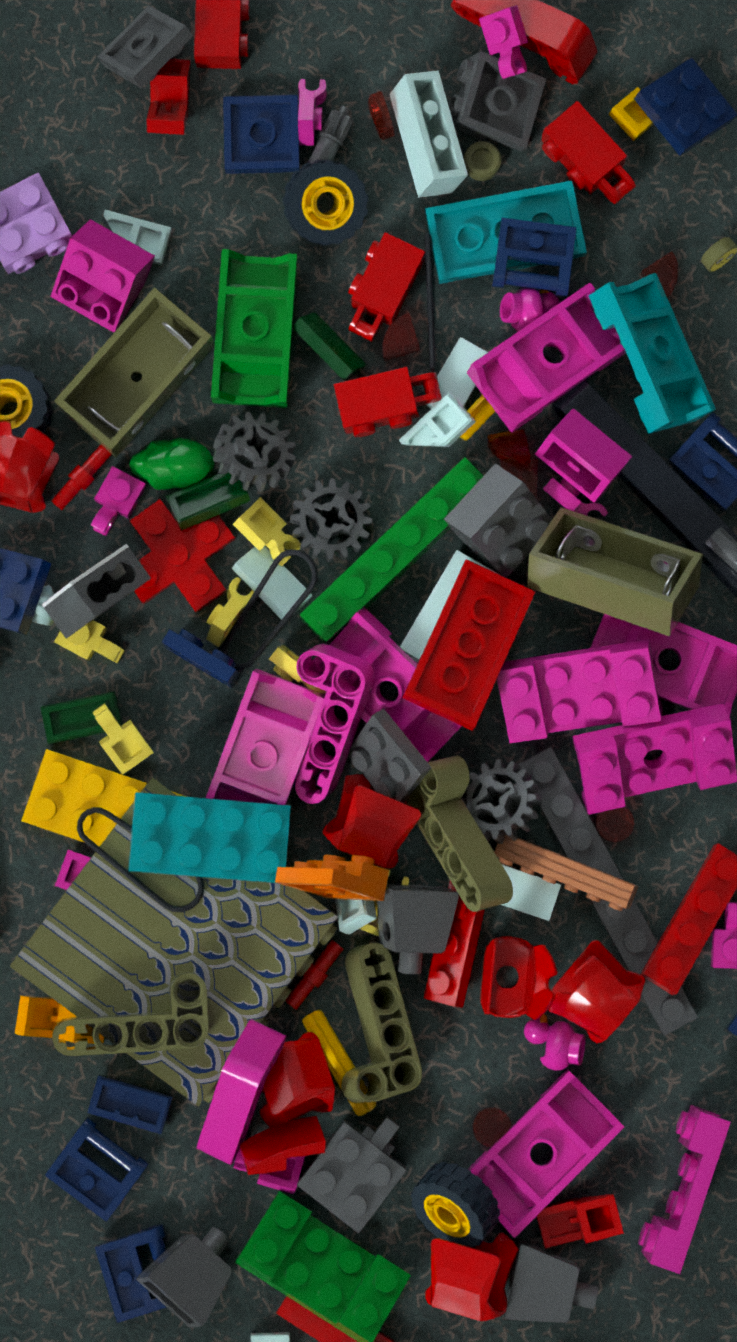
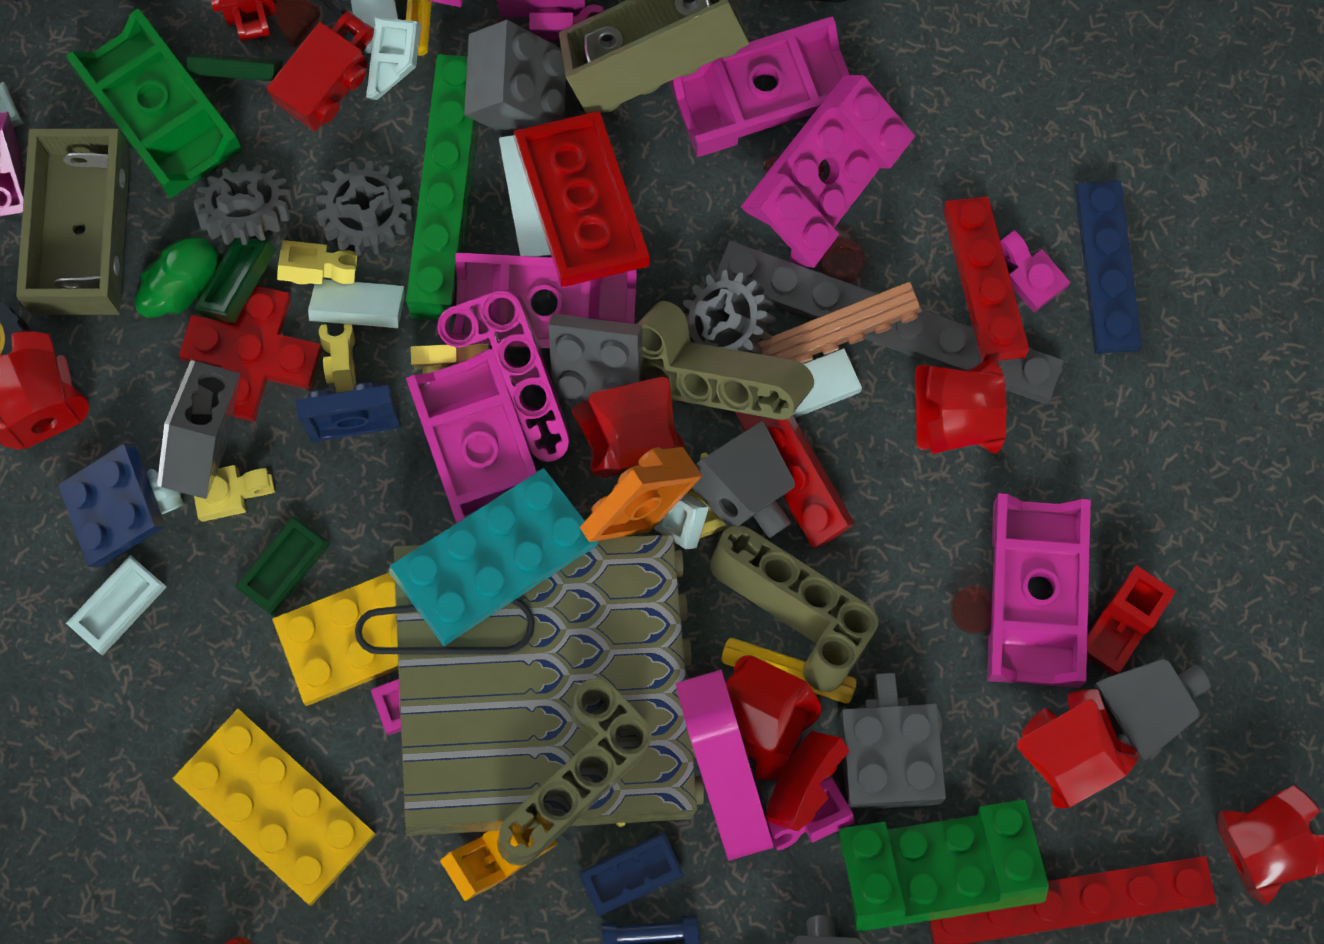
camera: 45 degrees left, 10 degrees down
red bar [51,445,112,510] -> none
dark pink plate [91,466,146,536] -> none
light yellow plate [92,703,154,775] -> none
black piece [222,549,318,670] -> none
red bar [285,940,344,1010] -> none
black wheel [411,1162,500,1248] -> none
red piece [480,936,558,1020] -> none
clear red tile [487,429,531,465] -> none
dark pink piece [497,639,663,743] -> none
dark pink animal [524,1014,586,1071] -> none
dark pink piece [638,1105,731,1274] -> none

